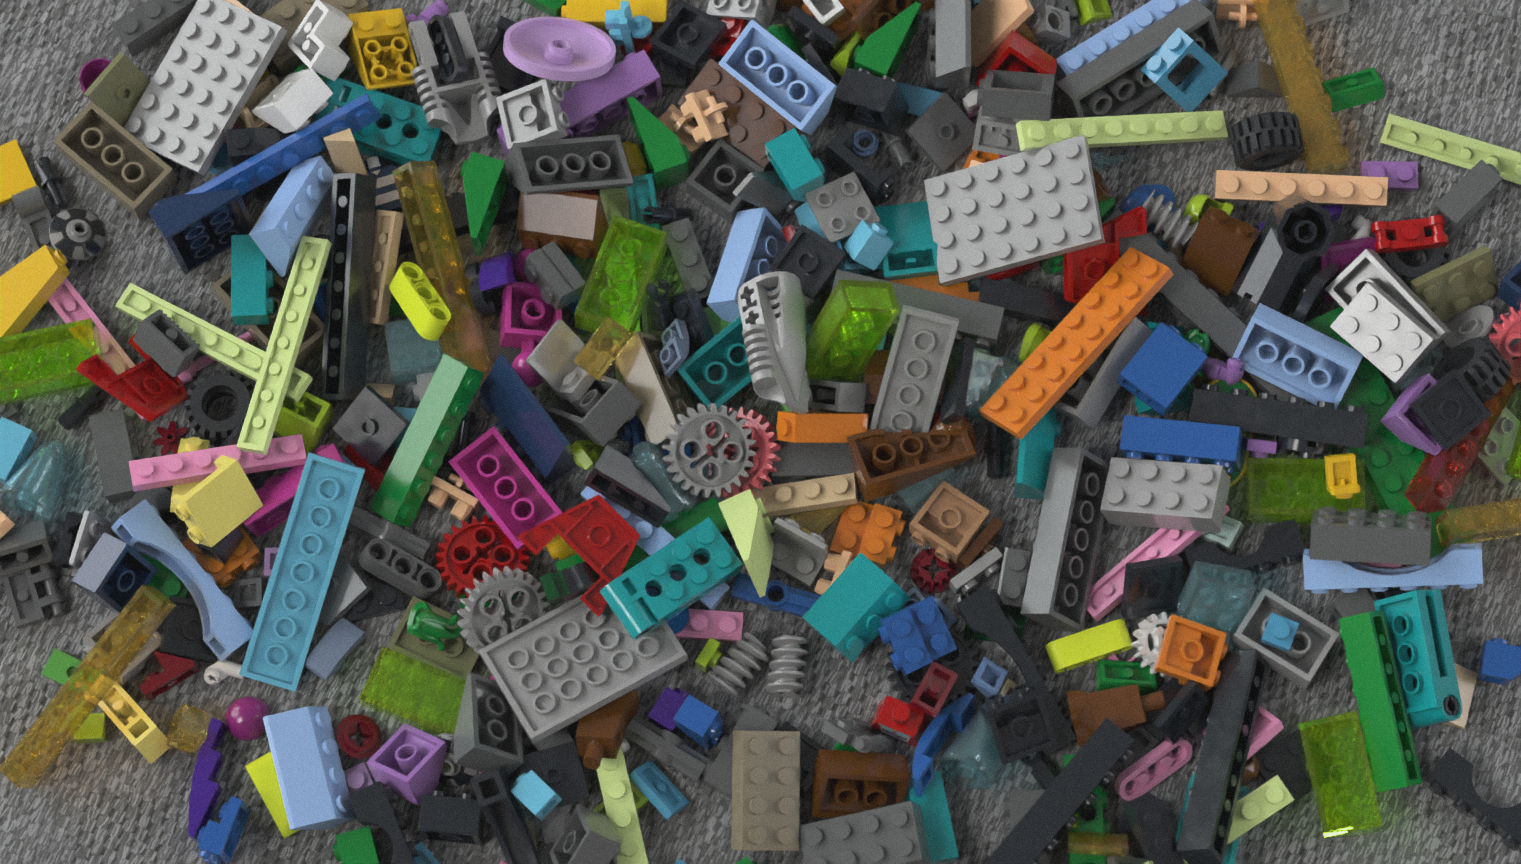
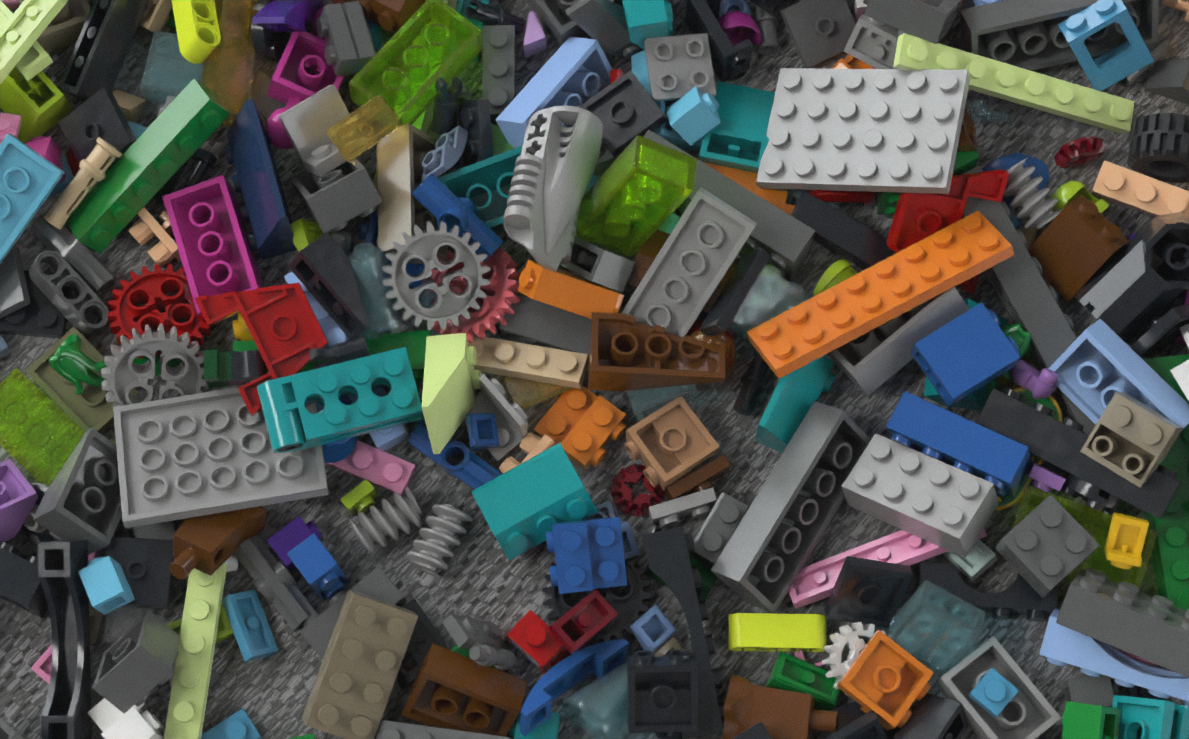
camera: 20 degrees right, 0 degrees up
none -> tan pin [43,137,123,230]
none -> black bar [308,336,370,370]
none -> blue piece [412,173,504,262]
none -> blue slope [466,413,500,451]
none -> lavender slope [523,11,547,58]
none -> magenta hair [717,11,761,45]
none -> dark grey brick [995,495,1099,598]
none -> dark red gear [1054,136,1106,169]
none -> dark tan slope [1080,392,1183,488]

